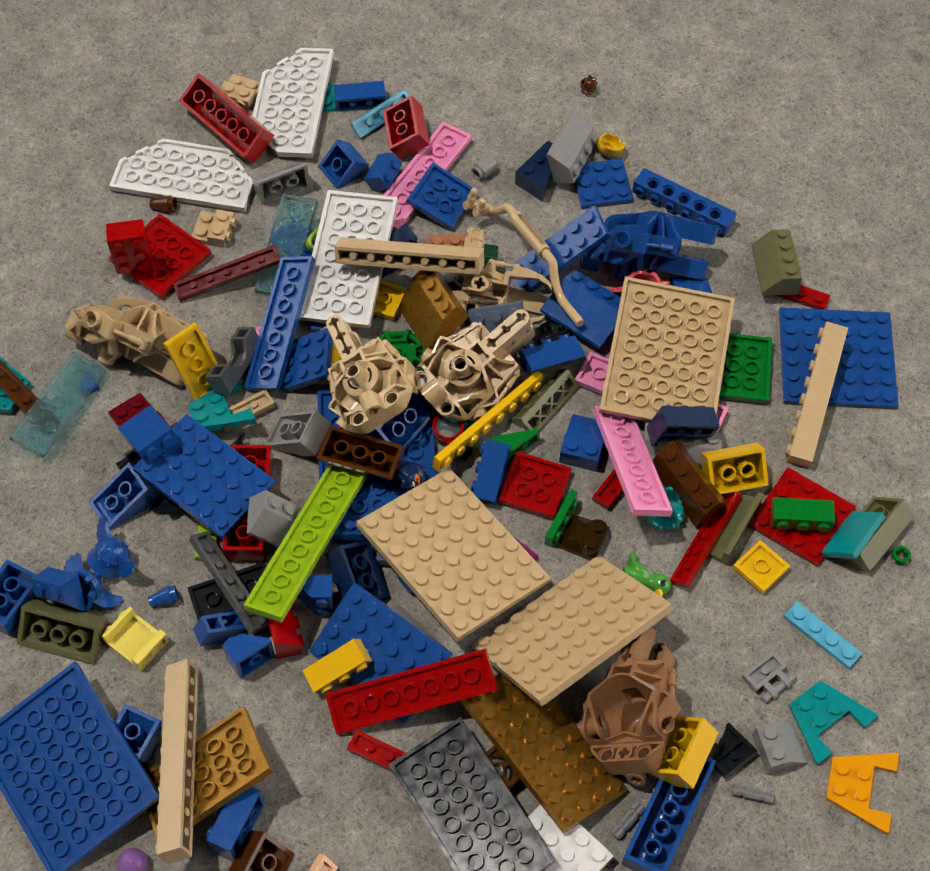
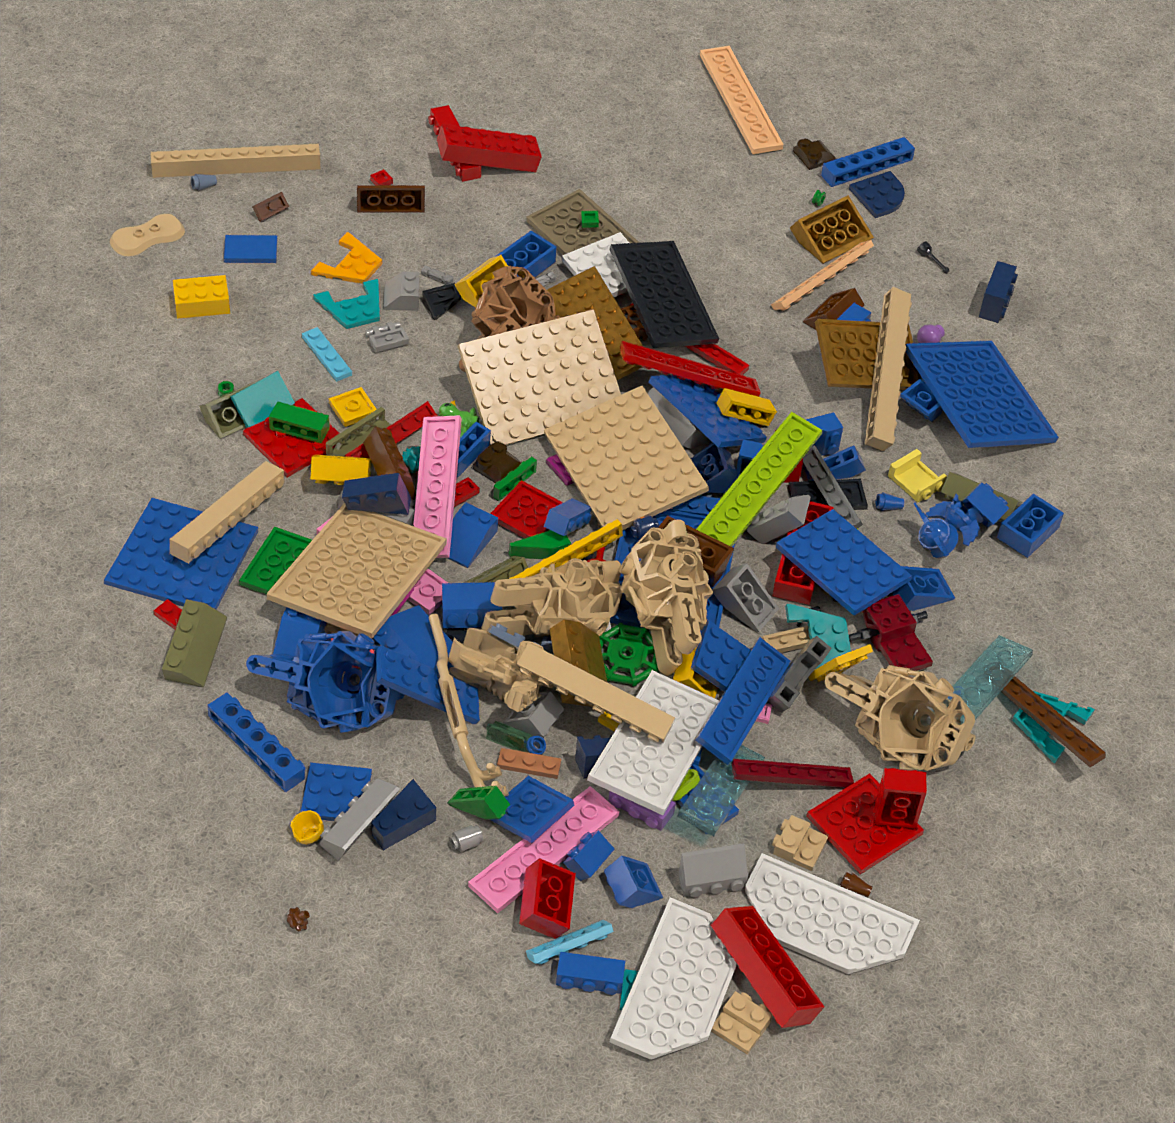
camera: 170 degrees left, 10 degrees down
blue brick [118,406,179,464] -> none
none -> green slope [447,786,510,820]
none -> blue brick [457,422,491,478]

